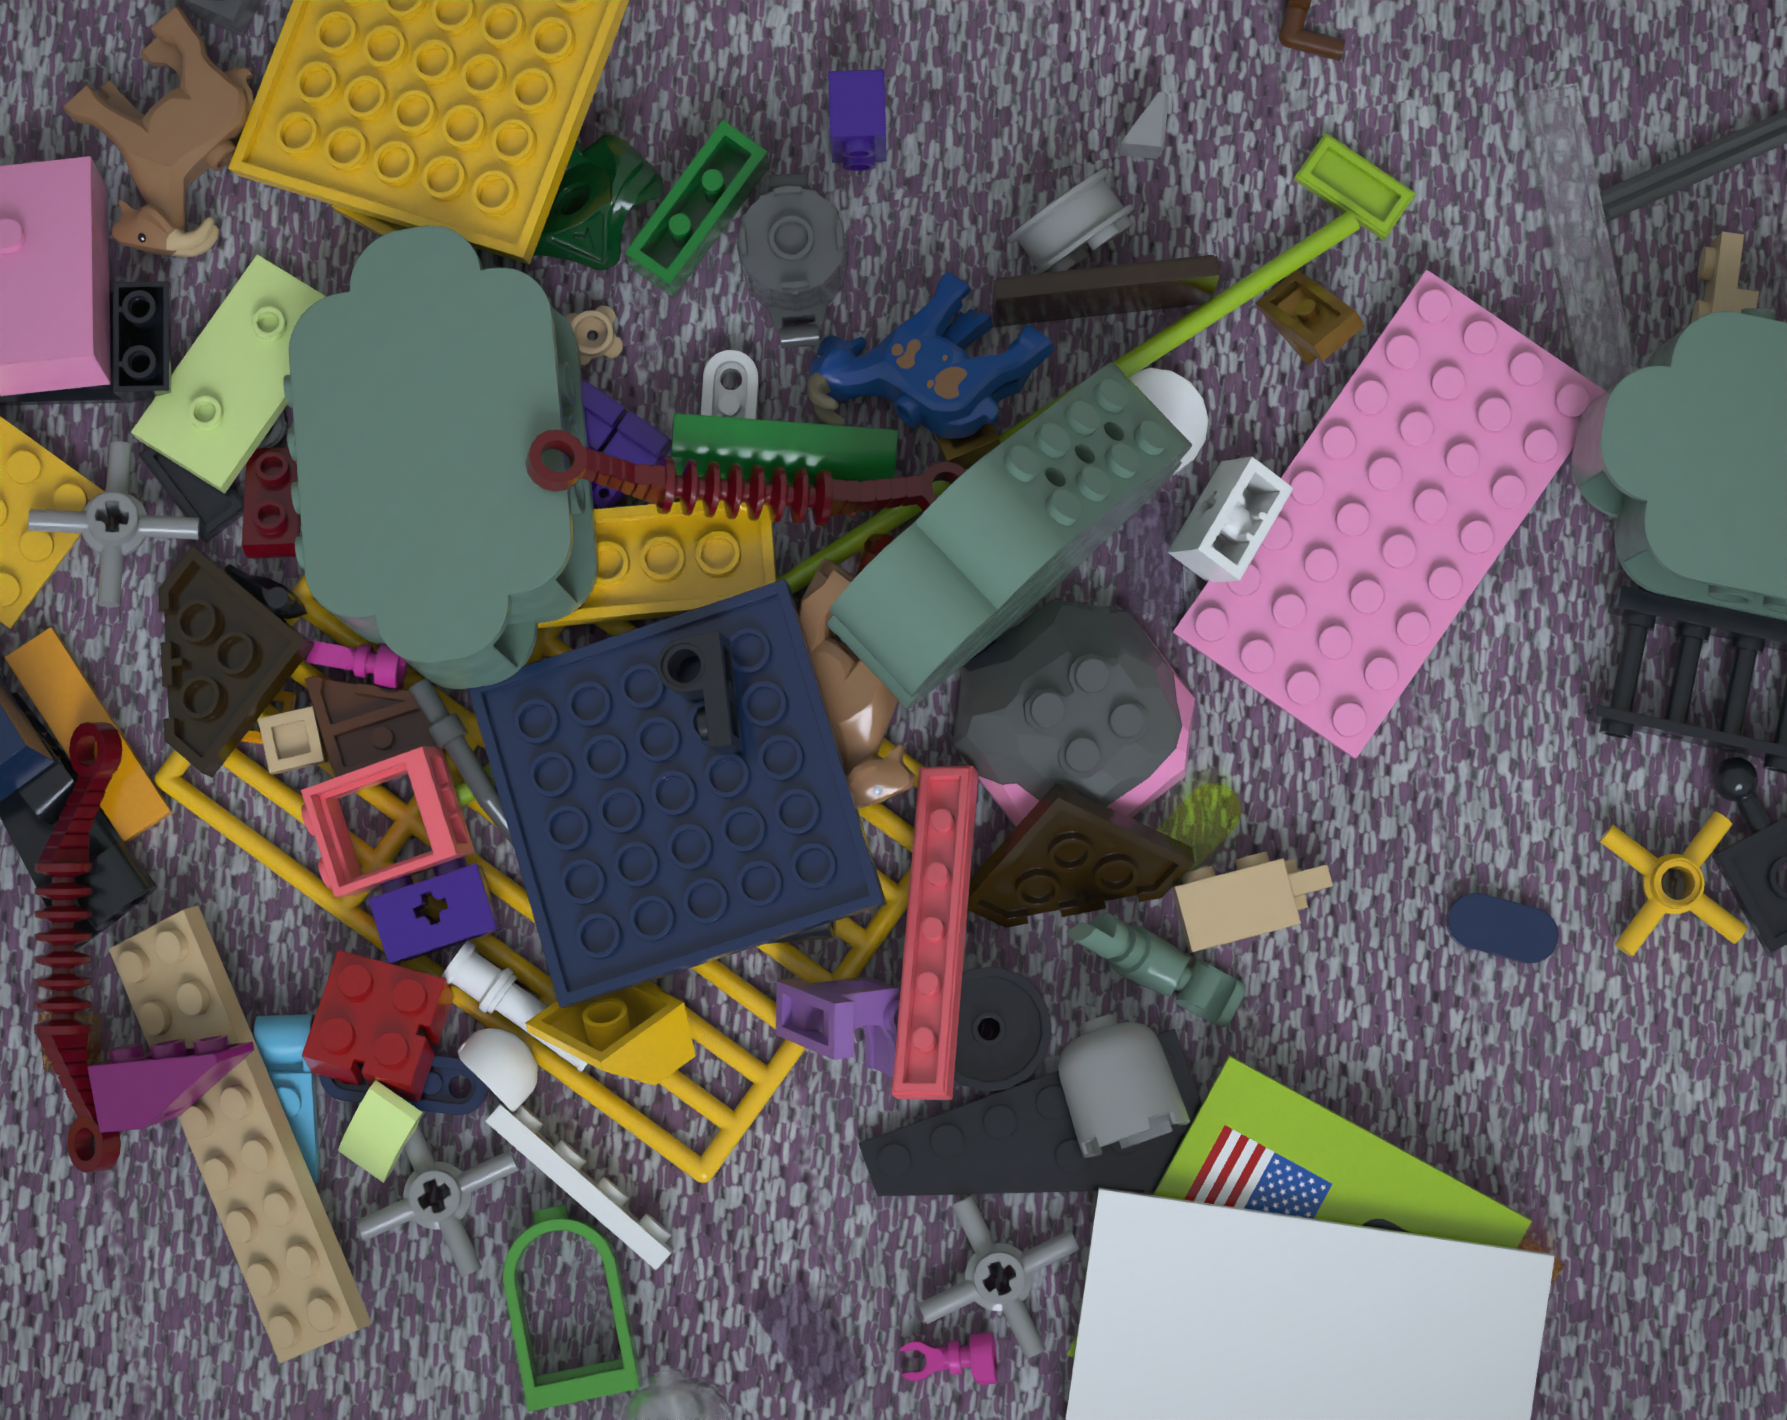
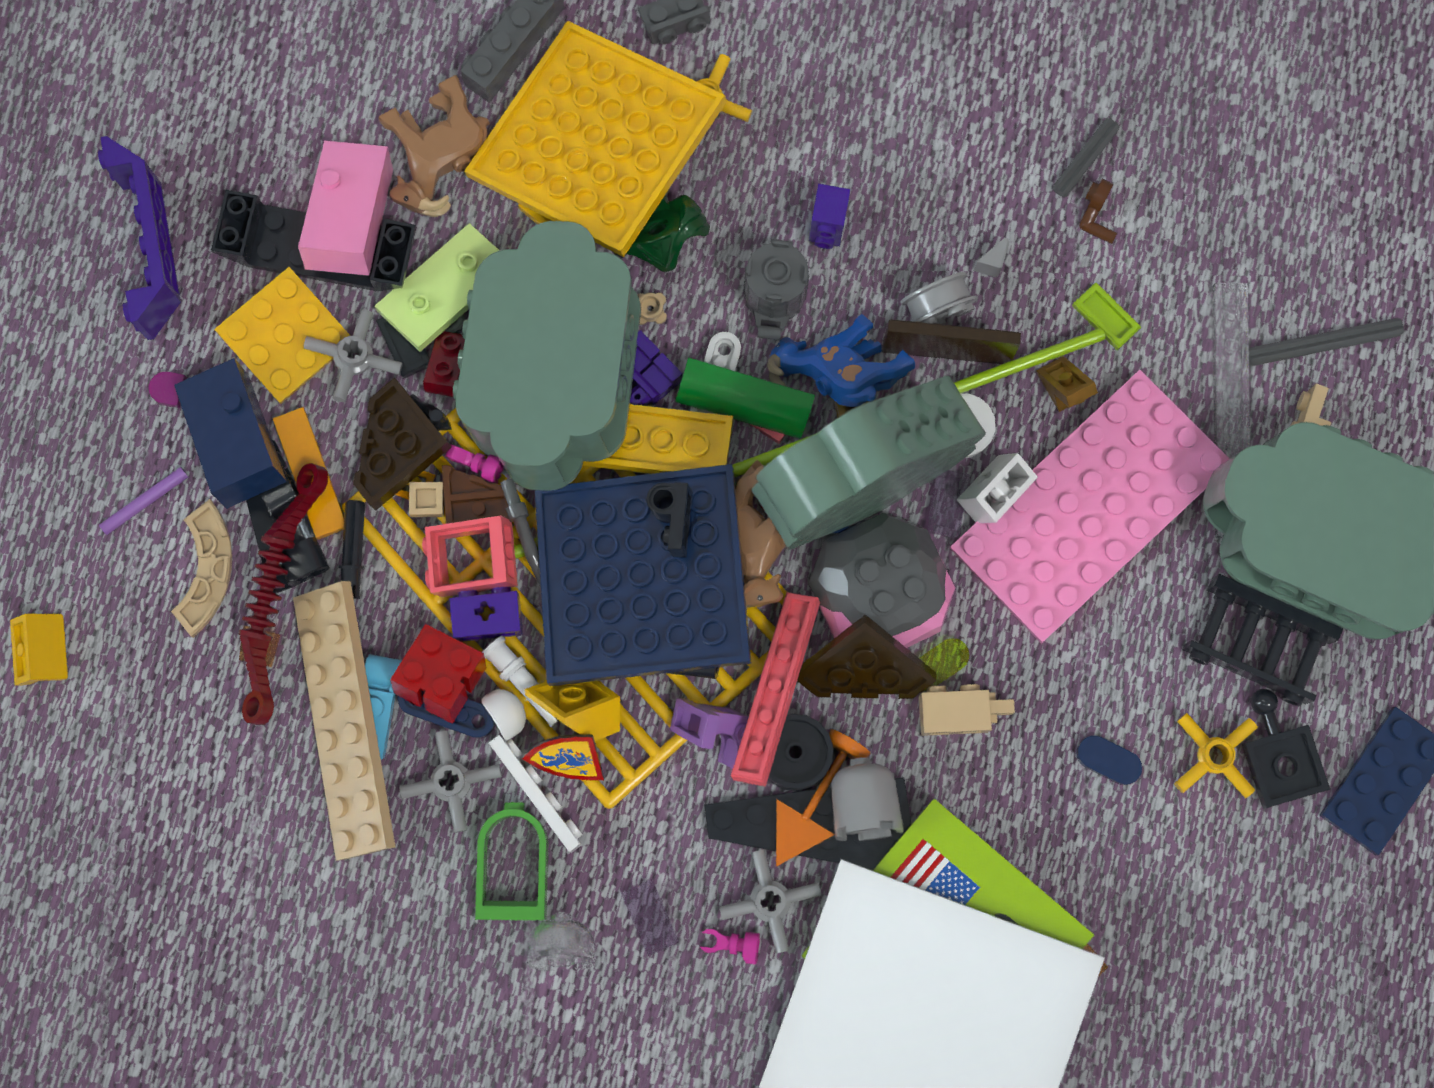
camera: 10 degrees right, 5 degrees down
magenta slope [87,1035,254,1133] -> none
yellowish green slope [338,1080,422,1183] -> none
dark red piece [525,429,967,526] -> none
green brick [625,120,770,298] -> none
sand green piece [1067,913,1246,1027] -> none
none -> black axle [338,500,365,599]
none -> shield [522,731,605,781]
none -> orange piece [776,729,871,867]

